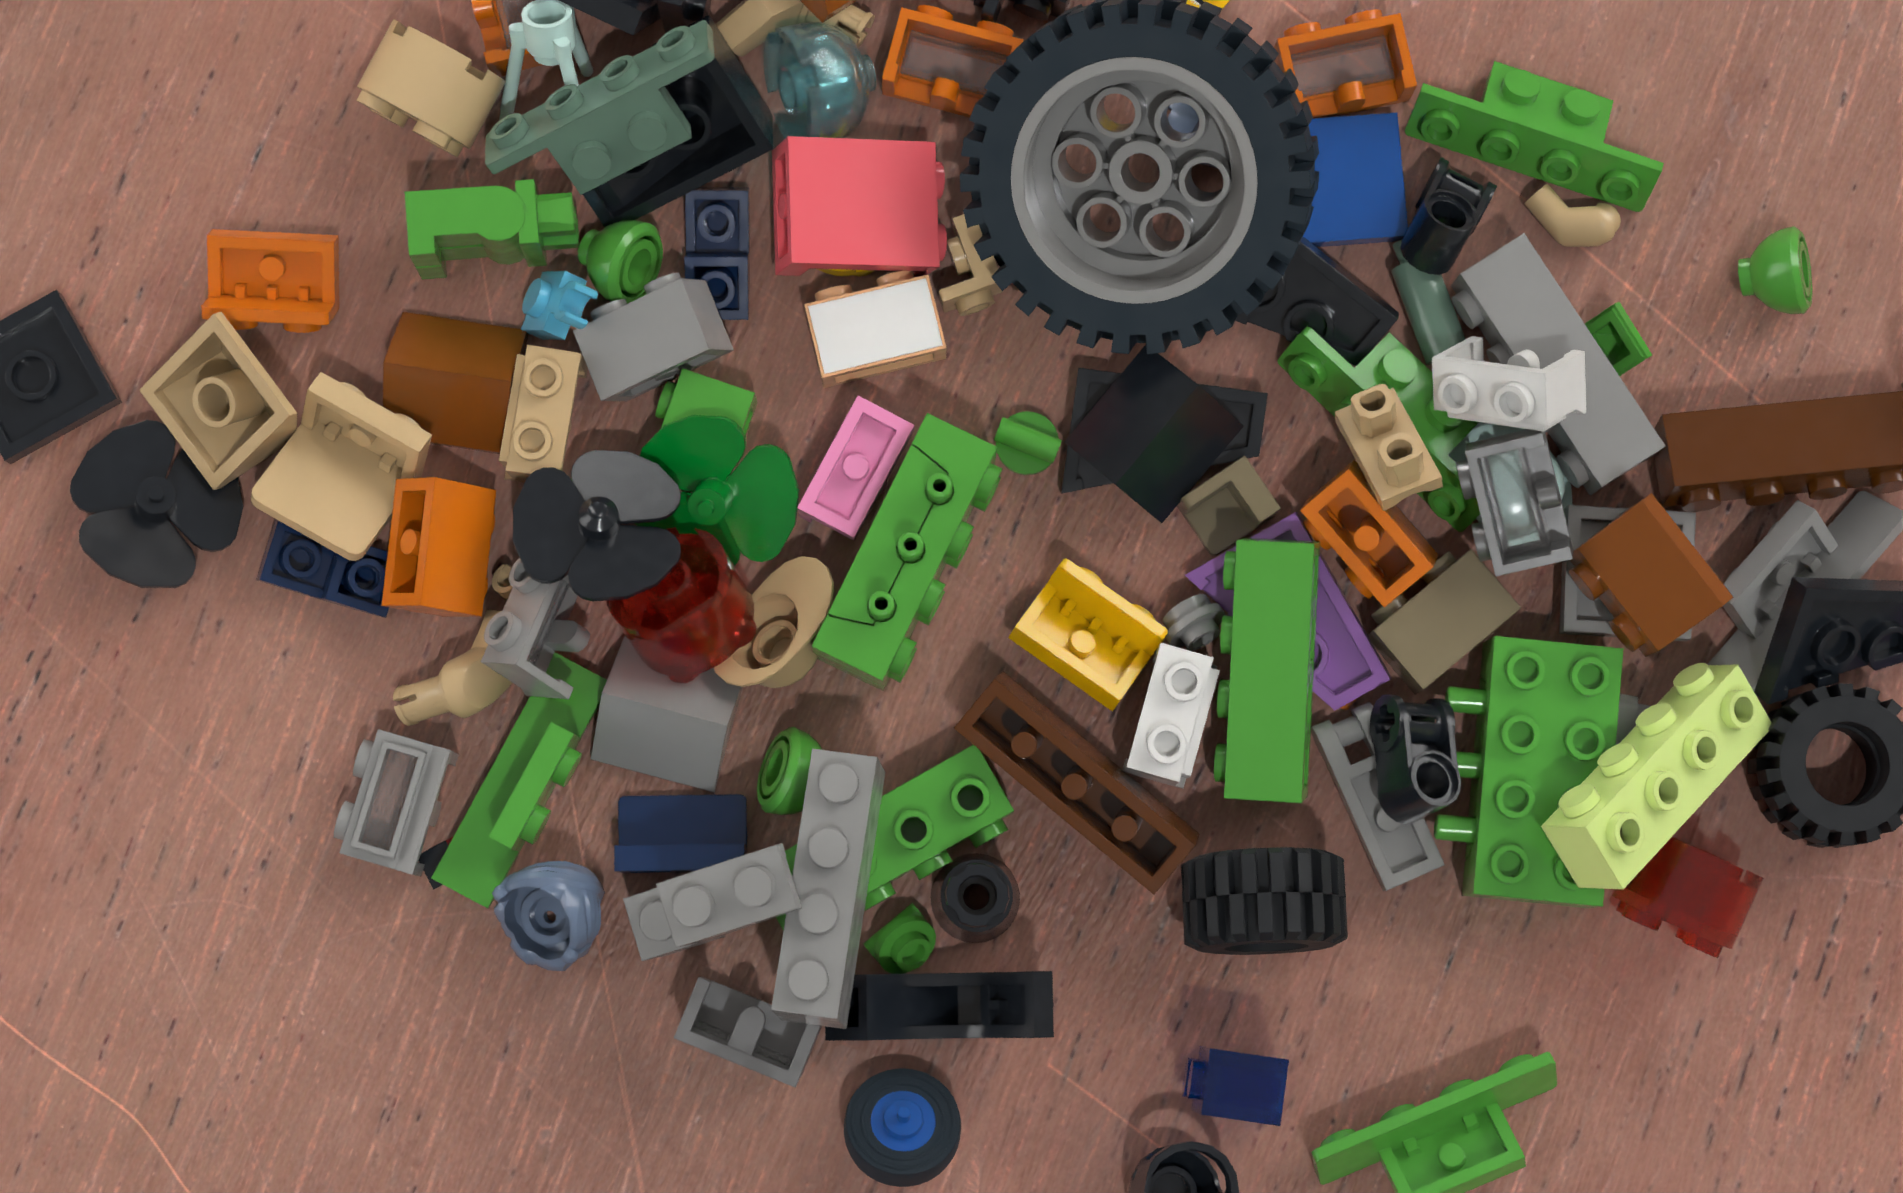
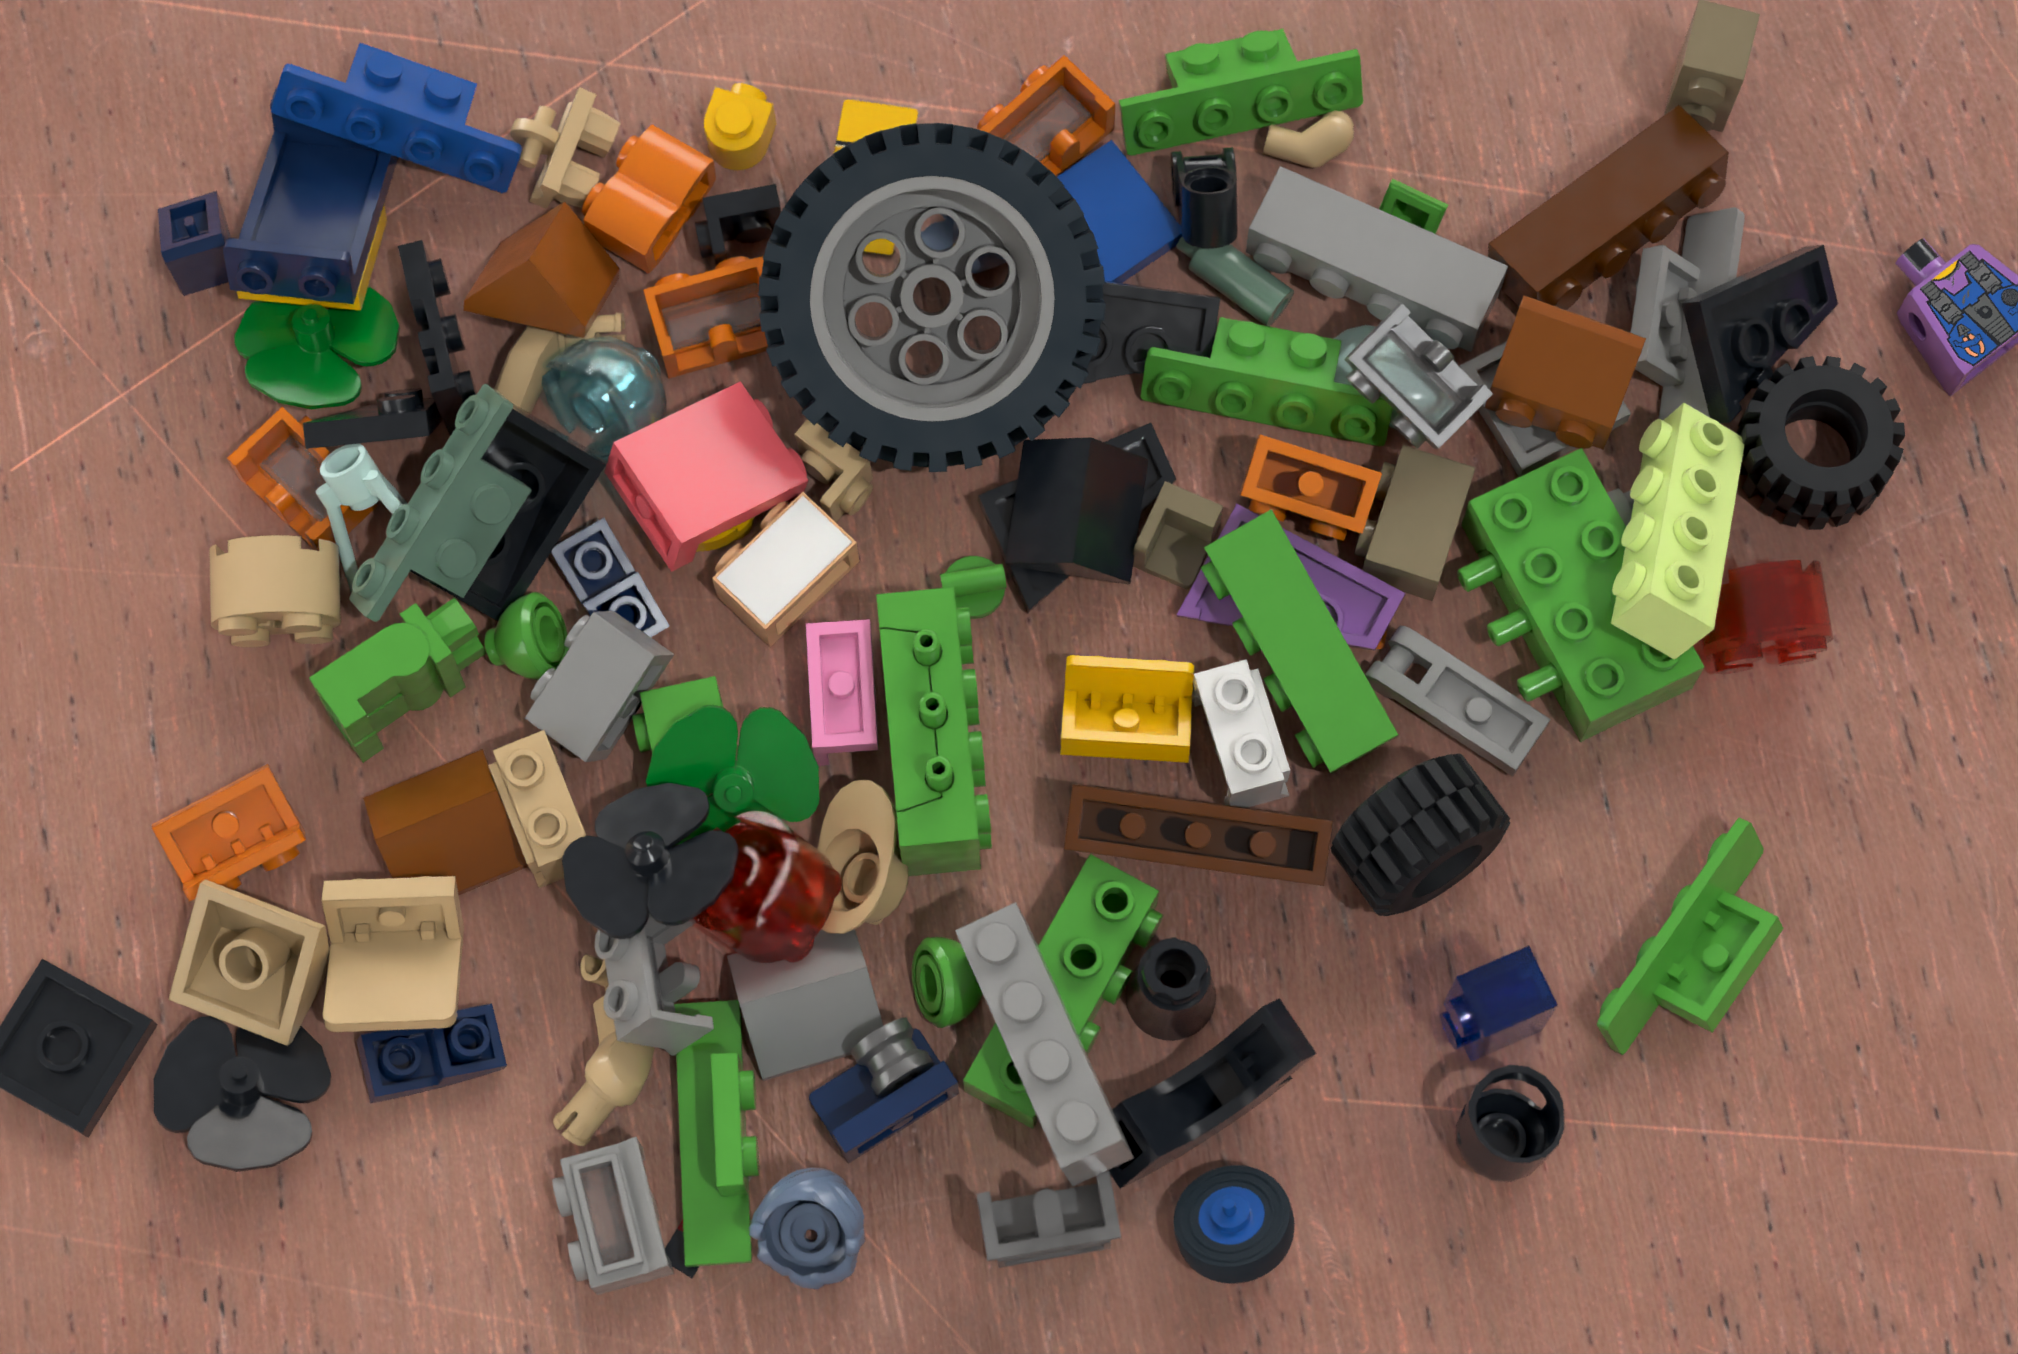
camera: 25 degrees left, 10 degrees down
orange brick [381,477,496,617] -> none
medium azure plate [521,271,598,340] -> none
light grey arch [623,843,802,961] -> none
bright green plate [863,903,936,974] -> none
light grey plate [1163,594,1225,651] -> none
tan hips [1335,384,1443,511] -> none
black piece [1370,694,1461,824] -> none
white window [1432,336,1586,432] -> none
bright green brick [1738,226,1813,314] -> none
none -> flat silver wheel [851,1018,934,1098]

